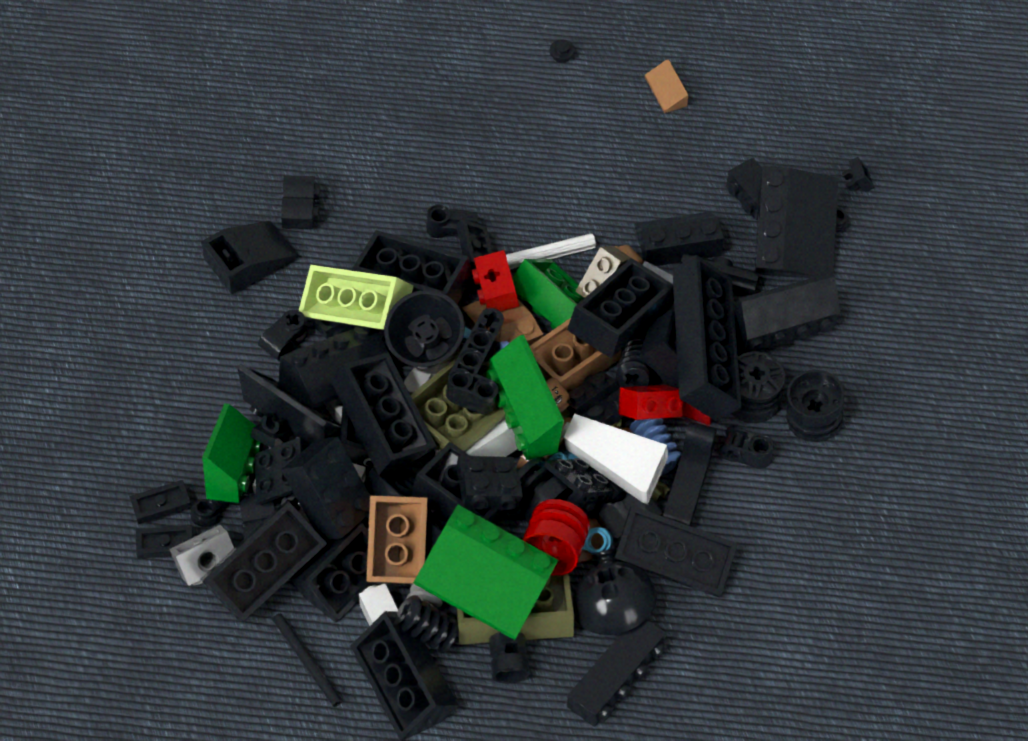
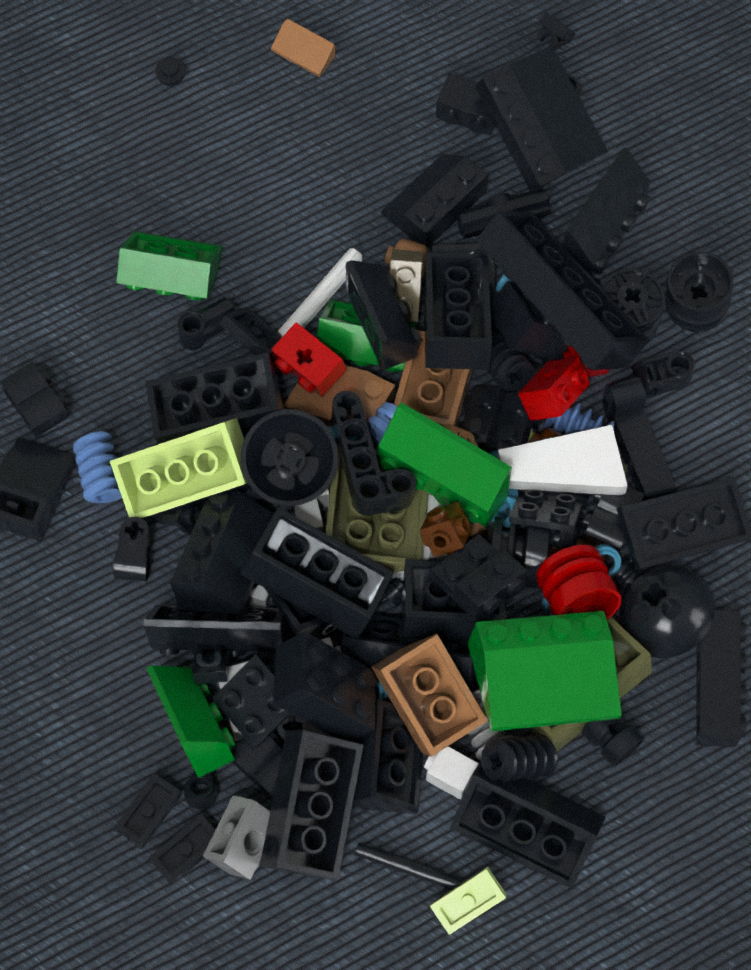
camera: 35 degrees left, 10 degrees up
none -> medium blue piece [73,431,122,503]
none -> slope [117,231,223,300]
none -> black slope [346,260,421,371]
none -> reddish brown brick [420,502,472,557]
none -> yellowish green plate [430,866,507,935]

